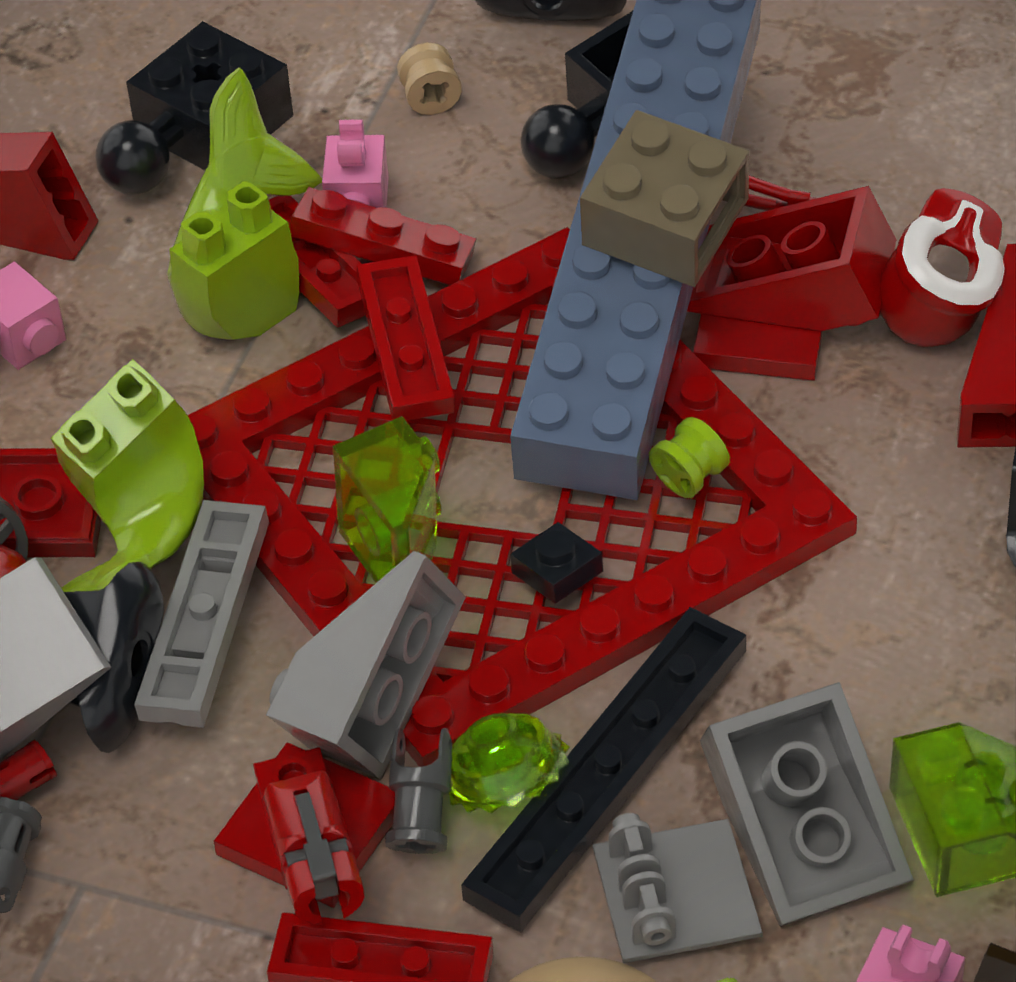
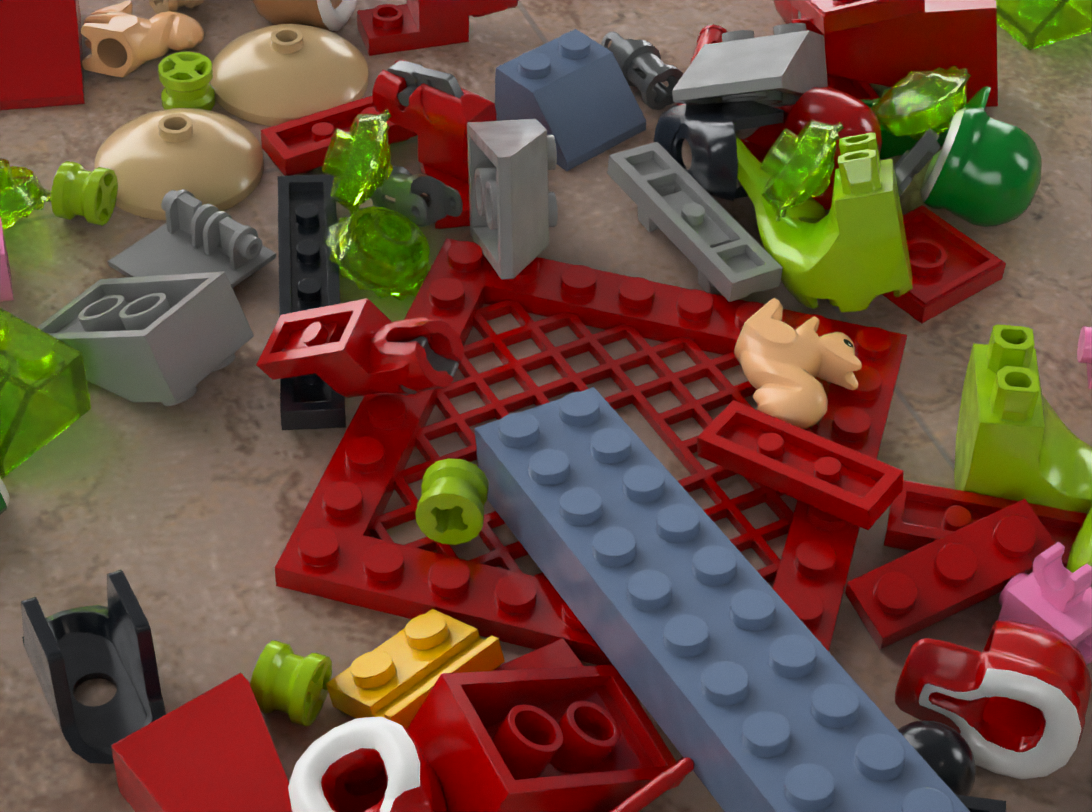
camera: 135 degrees right, 5 degrees down
clear neon green slope [333,416,442,583] -> none
black plate [510,522,603,604] -> none
dark tan piece [580,110,749,287] -> none
none -> lime wheel [250,640,332,726]
none -> red plate [256,298,464,398]
none -> clear neon green piece [322,109,393,218]
none -> yellow plate [326,609,505,729]
none -> sand blue slope [495,29,646,171]
none -> light nougat animal [734,298,862,429]
none -> clear neon green piece [760,119,844,222]
none -> red piece [895,621,1092,779]

